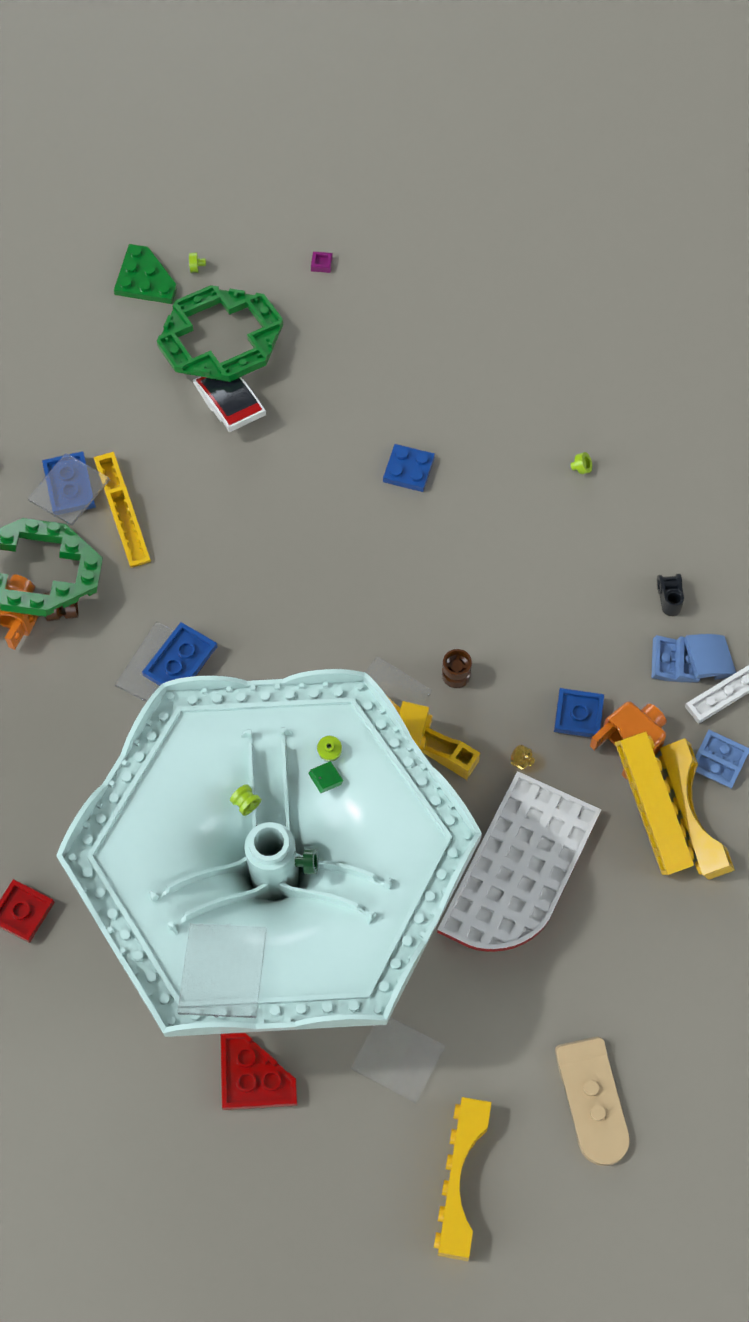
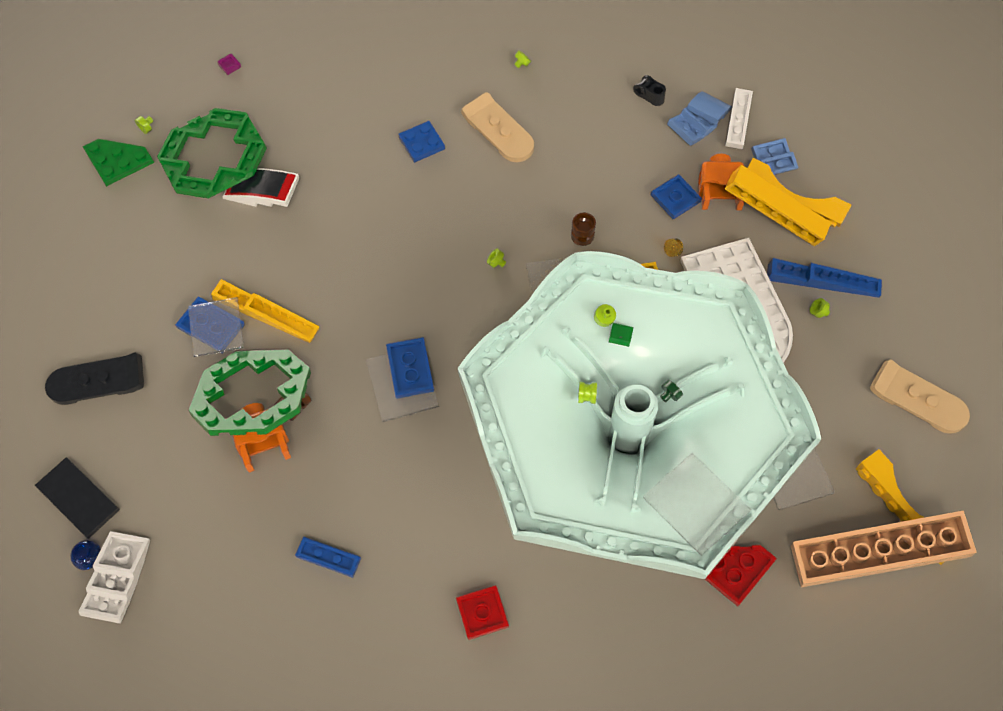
camera: 45 degrees left, 0 degrees up
none -> tan piece [461,92,534,162]
none -> lime tile [487,248,506,268]
none -> blue slope [767,258,882,298]
none -> light nougat brick [791,511,977,587]
none -> lime tile [810,298,830,318]

